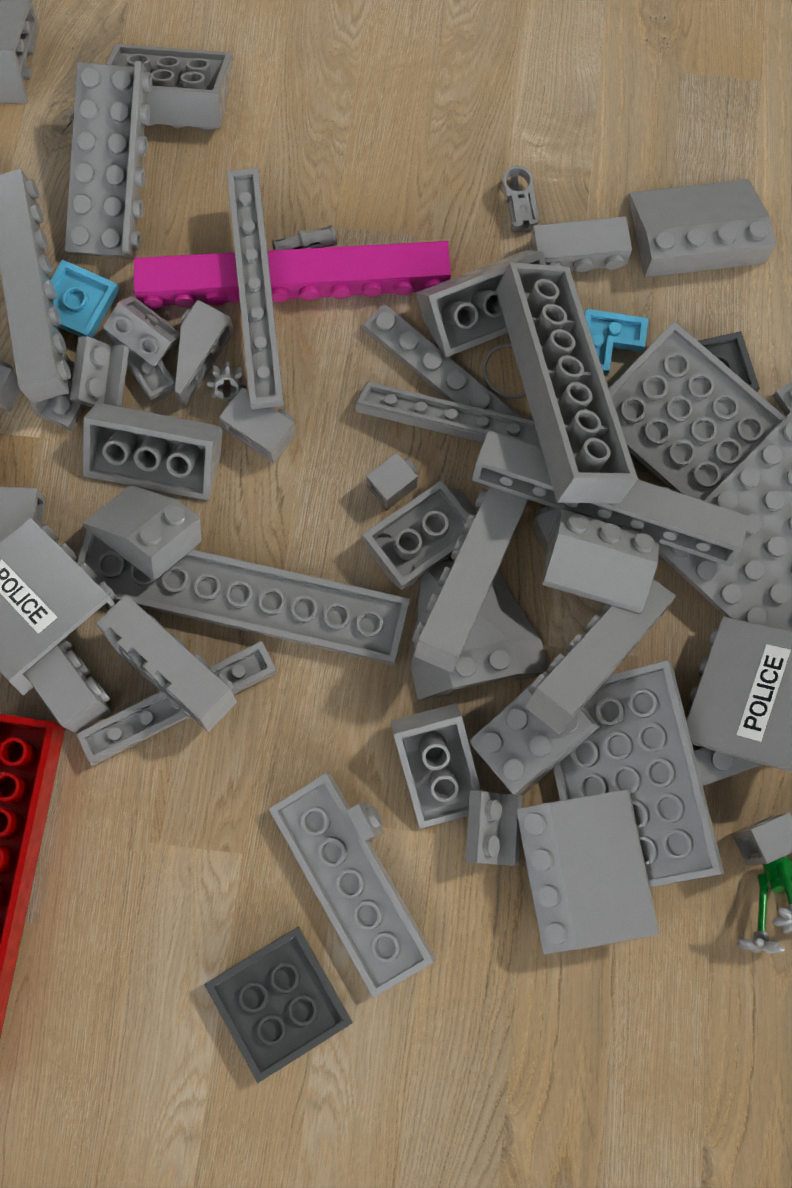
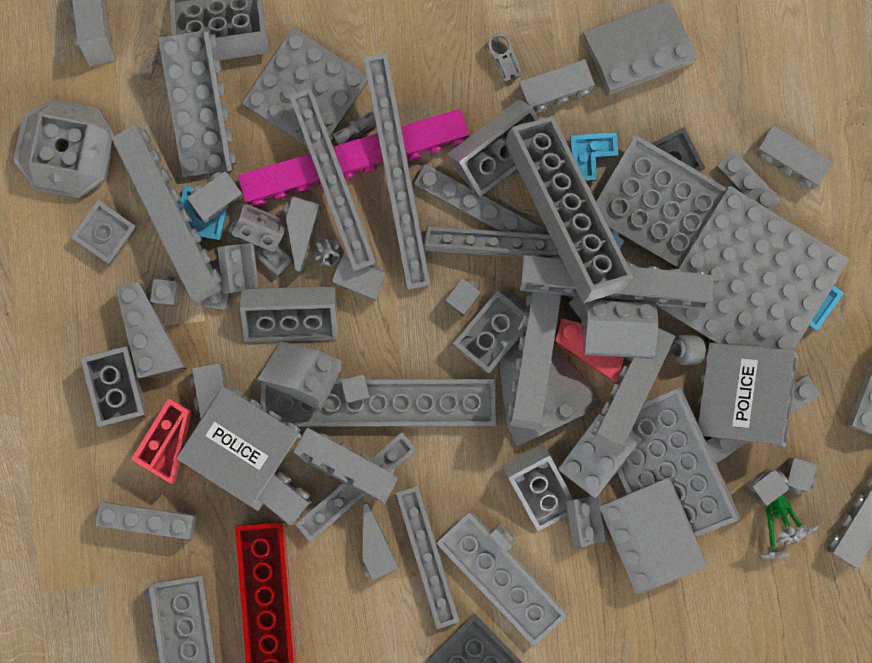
camera: 15 degrees left, 10 degrees up
none -> light grey brick [187,171,244,224]
none -> light grey plate [242,27,368,147]
none -> light grey tile [341,374,370,403]
none -> light grey slope [361,503,399,580]
none -> light grey plate [364,53,430,289]
none -> light grey plate [396,486,460,629]
none -> coral wedge [554,318,624,384]
none -> light grey head [670,335,706,365]

